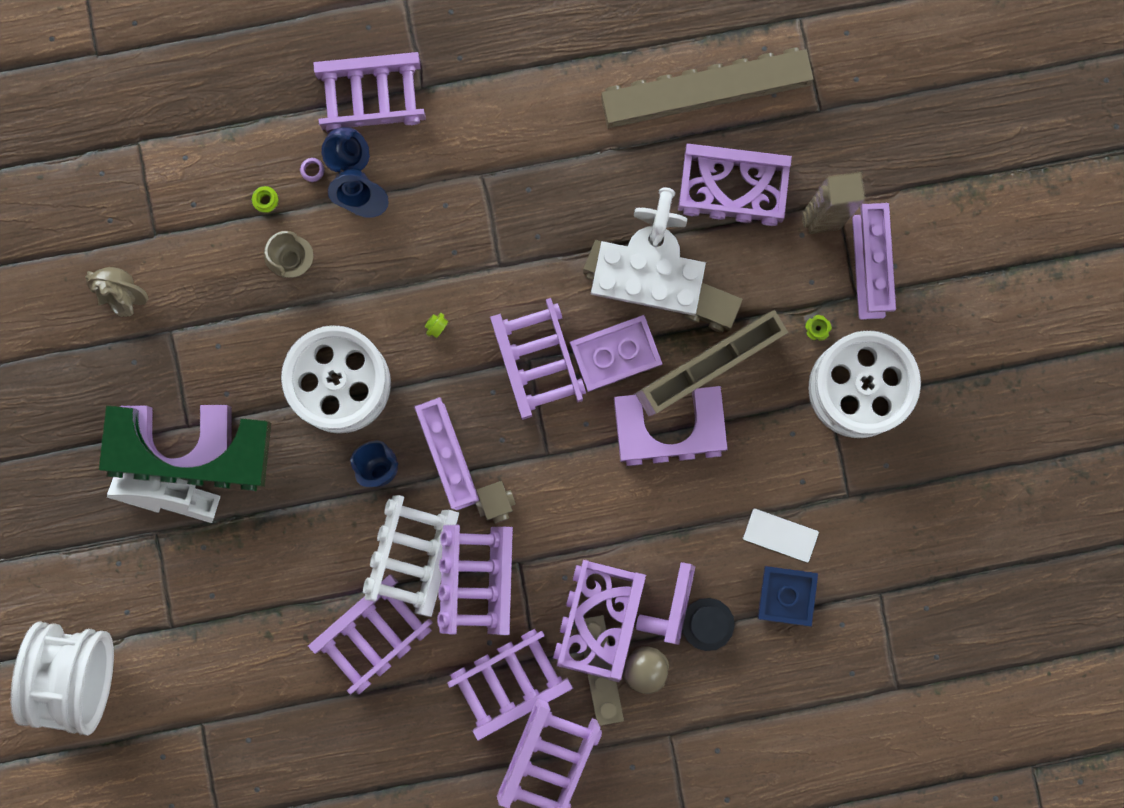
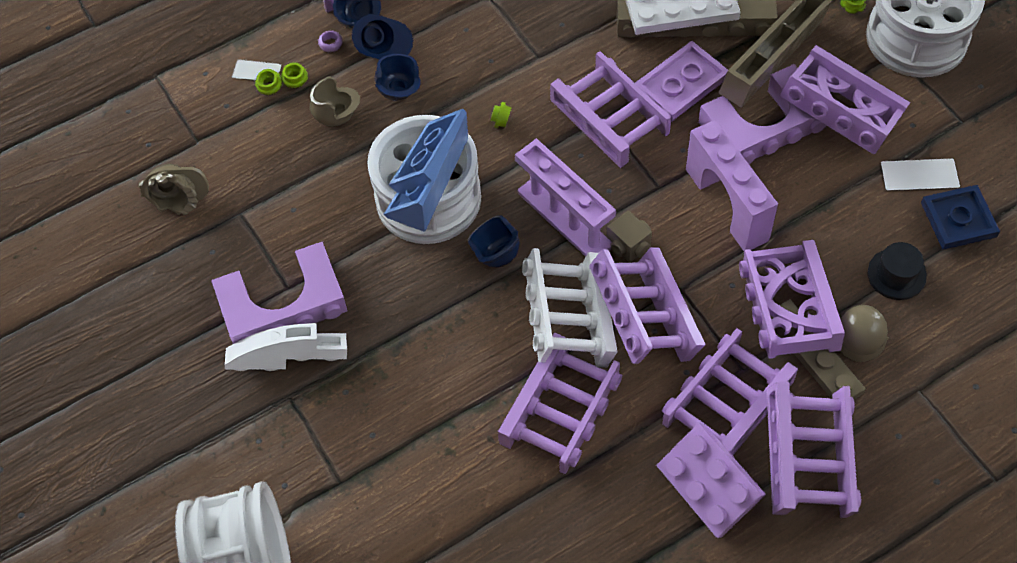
camera: 15 degrees left, 25 degrees down
dark green arch [99,405,272,491] -> none
lavender piece [636,562,695,645] -> none
none -> white sticker [232,60,281,80]
none -> lime plate [255,69,282,95]
none -> dark blue helmet [375,54,421,101]
none -> medium blue slope [383,109,468,232]
none -> lavender plate [656,423,766,538]
none -> lavender arch [686,119,778,251]
none -> lavender fence [780,45,910,154]

